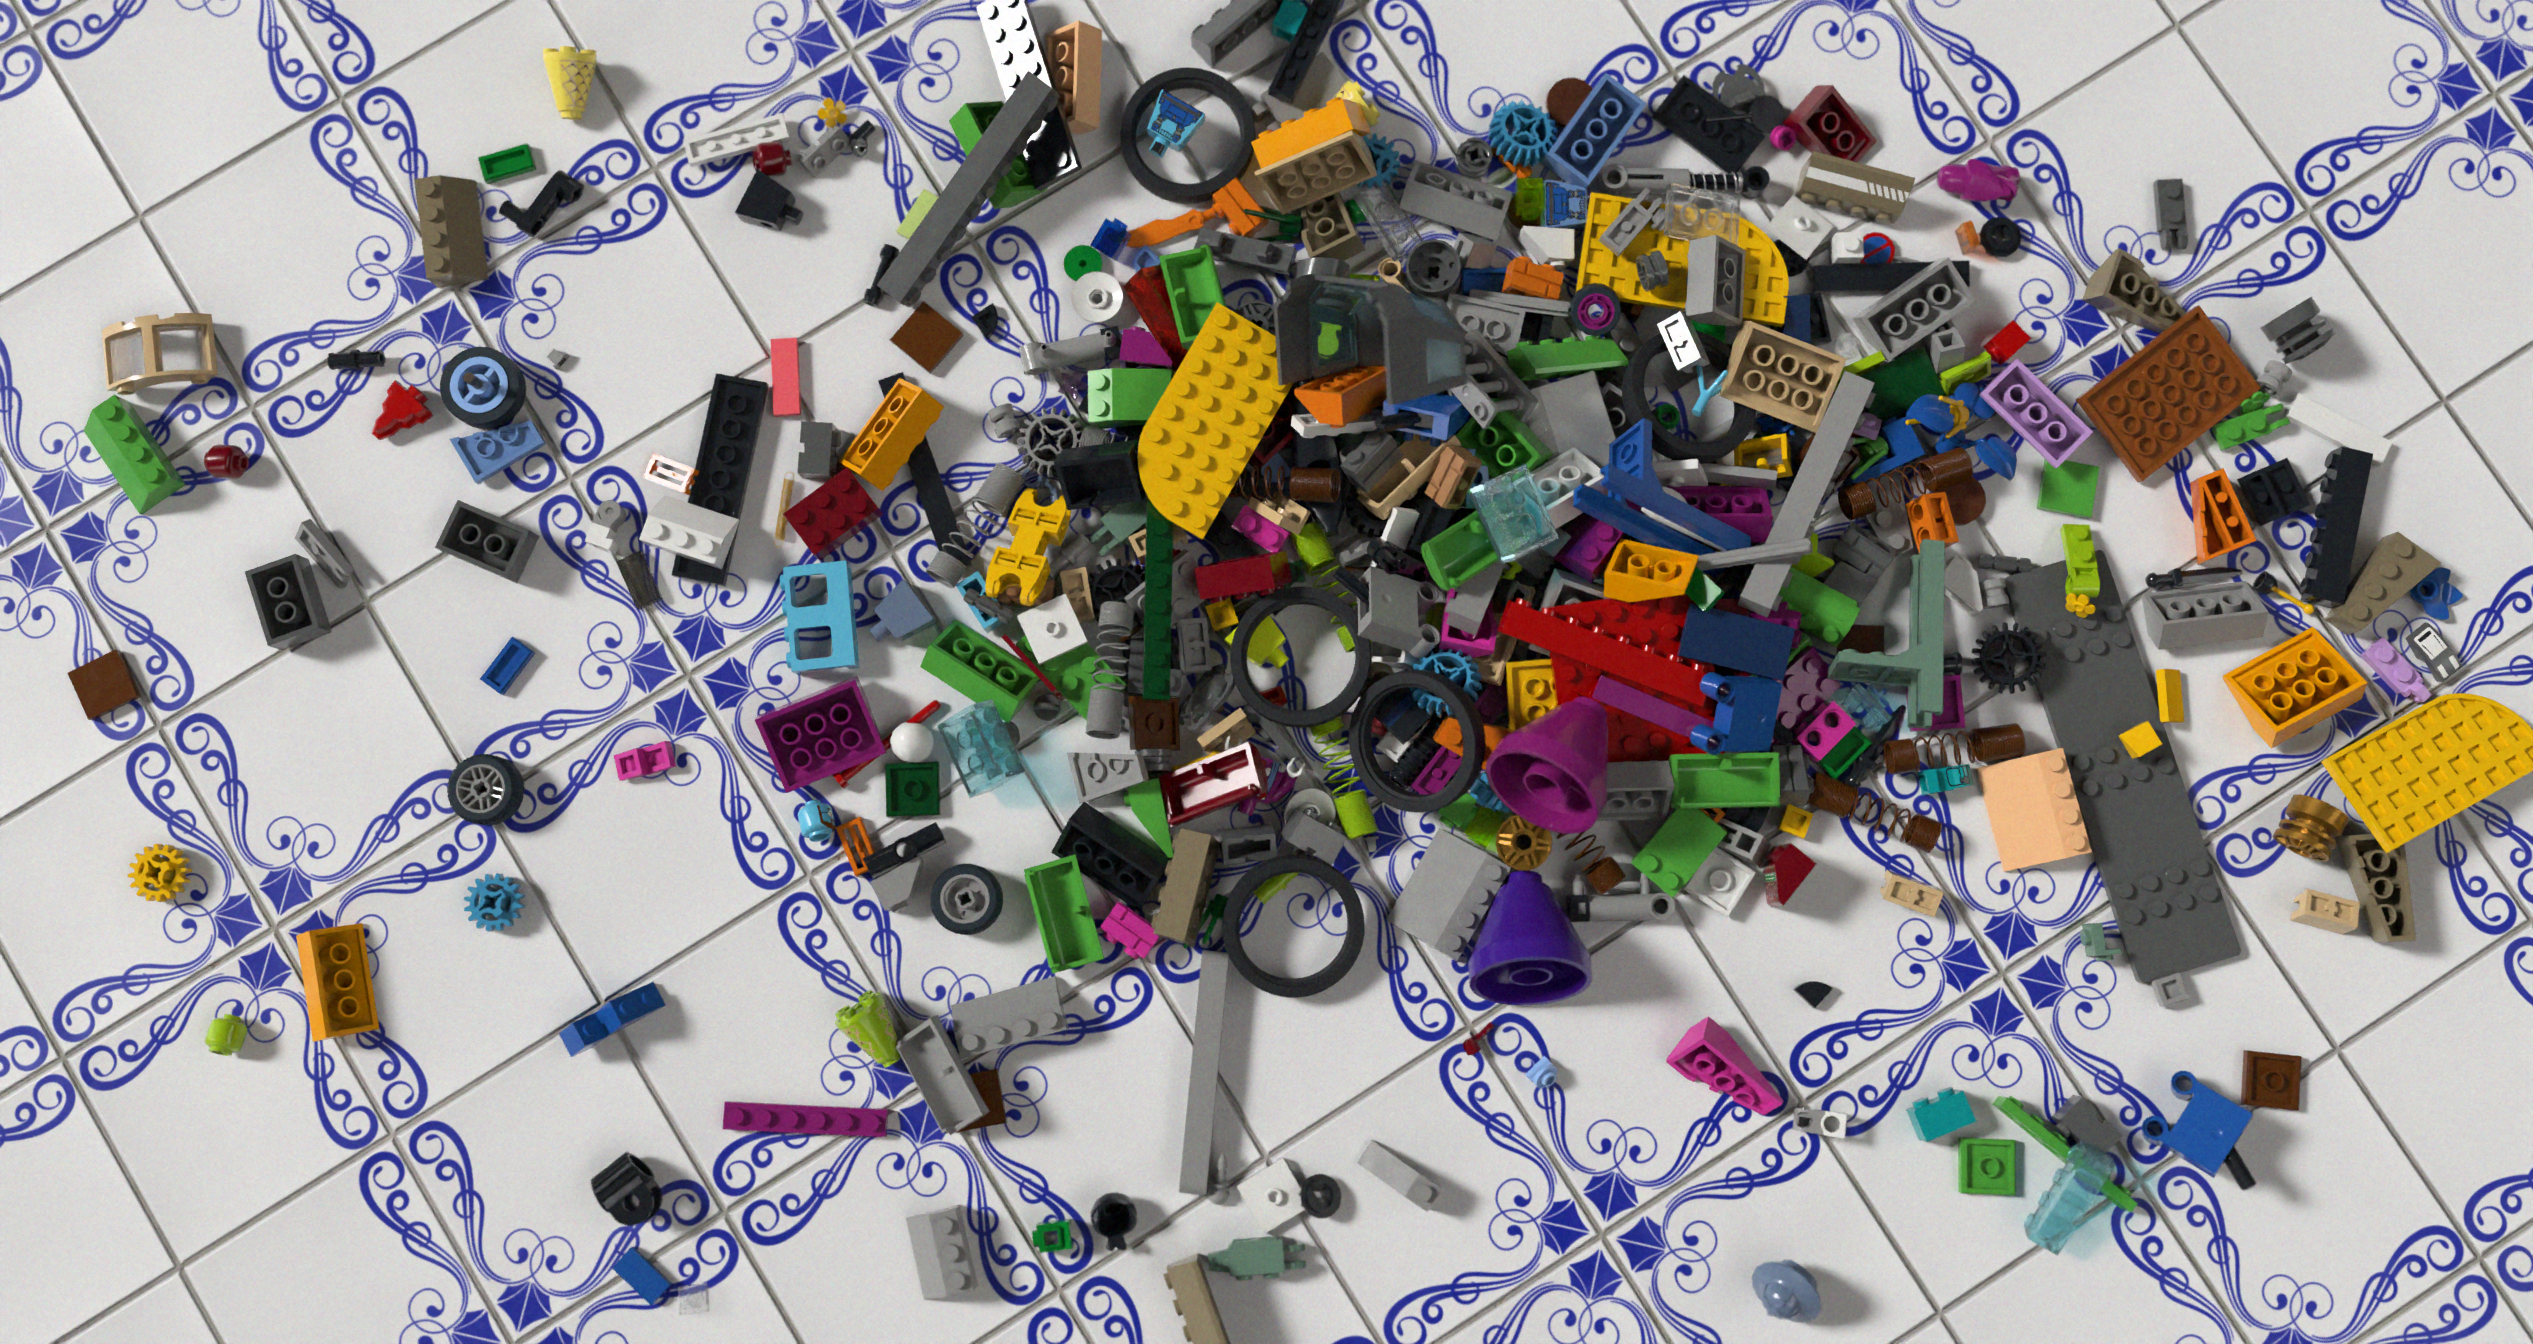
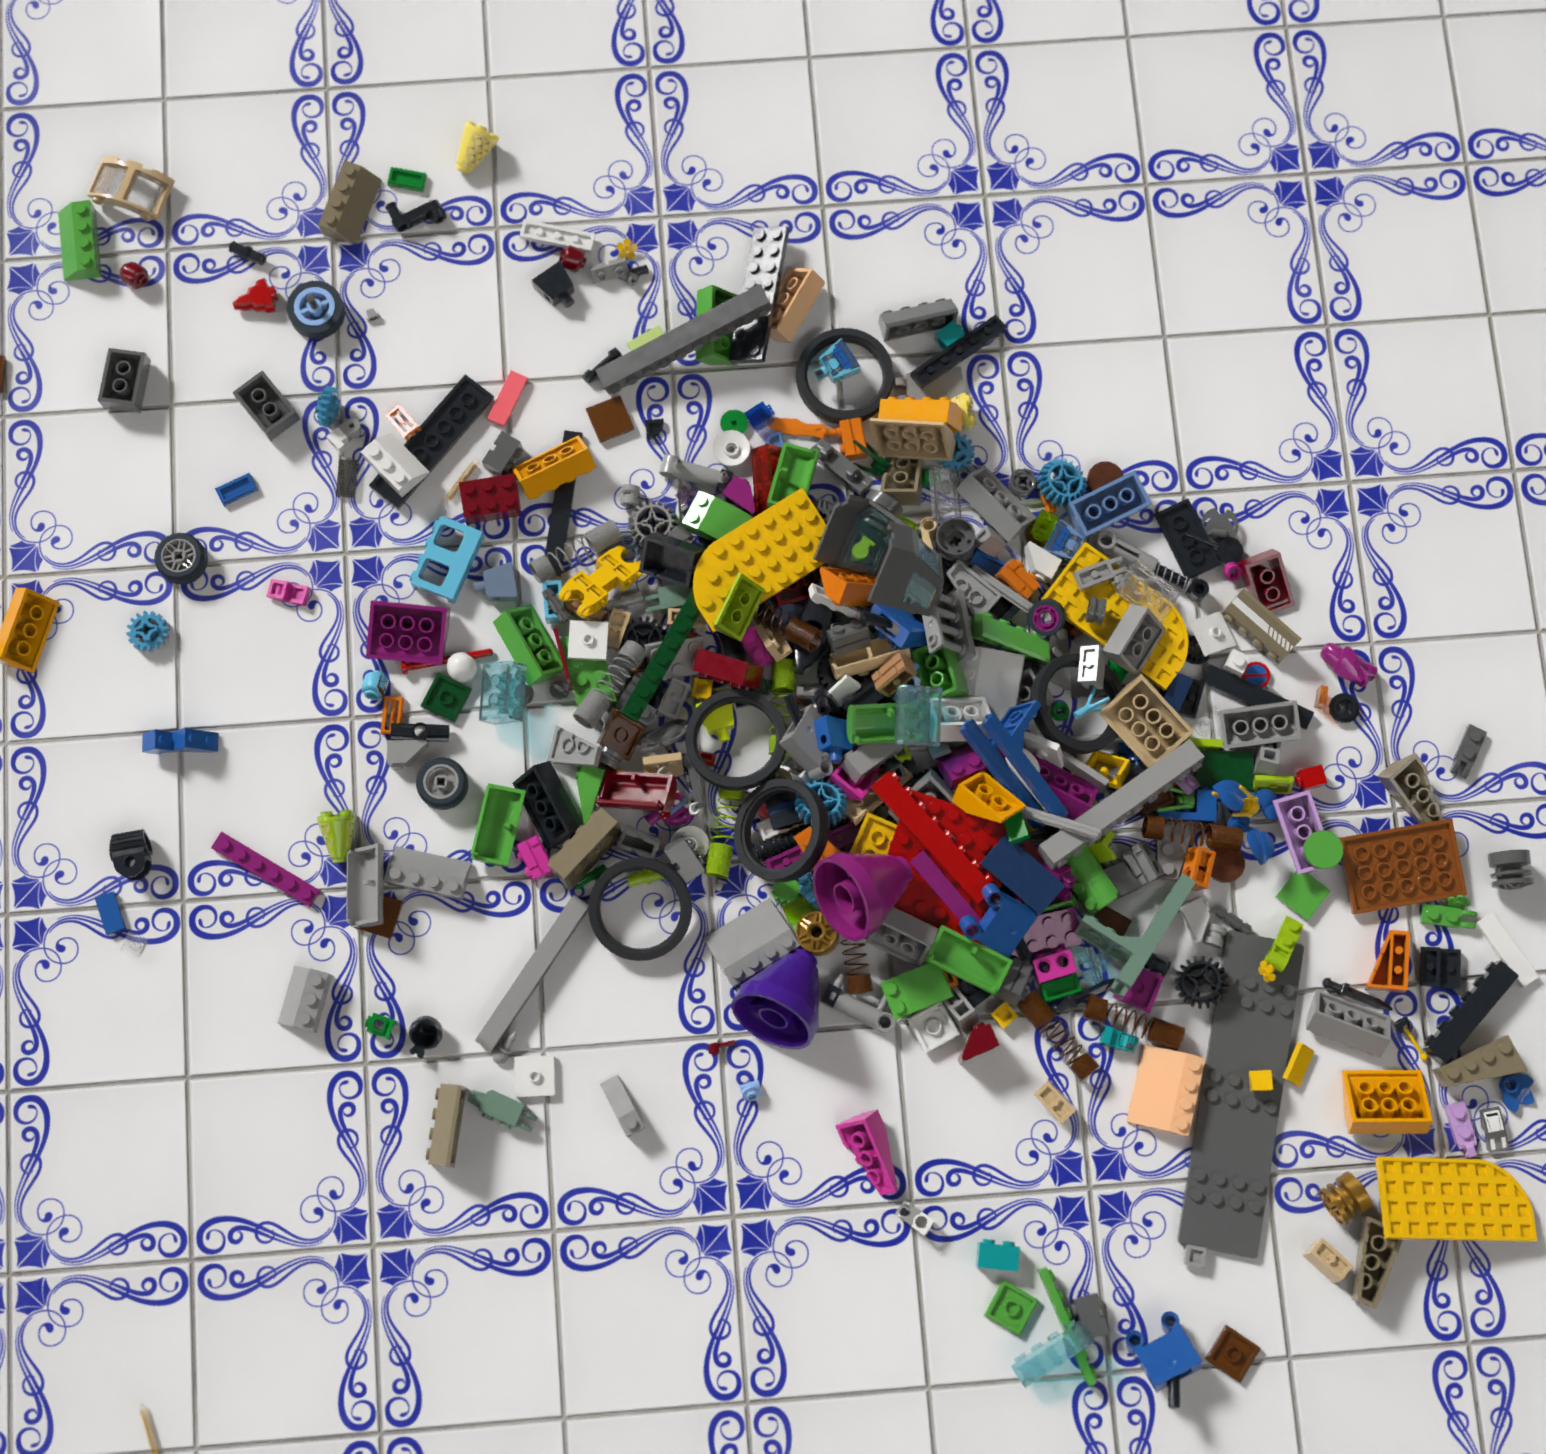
camera: 25 degrees right, 5 degrees down
light grey hinge [295,519,353,588] -> none
medium blue wing [450,420,546,485] -> none
black gear [1298,1174,1341,1219] -> none
sand blue helmet [1752,1260,1822,1323] -> none
black tile [1793,981,1833,1008] -> none
sand green bracket [2080,923,2122,961] -> none
light grey wheel [2256,360,2293,397] -> none
none -> dark azure gear [315,386,341,427]
none -> lime slope [714,573,765,641]
none -> blue torso [814,715,853,764]
none -> bright green tile [1303,830,1343,870]

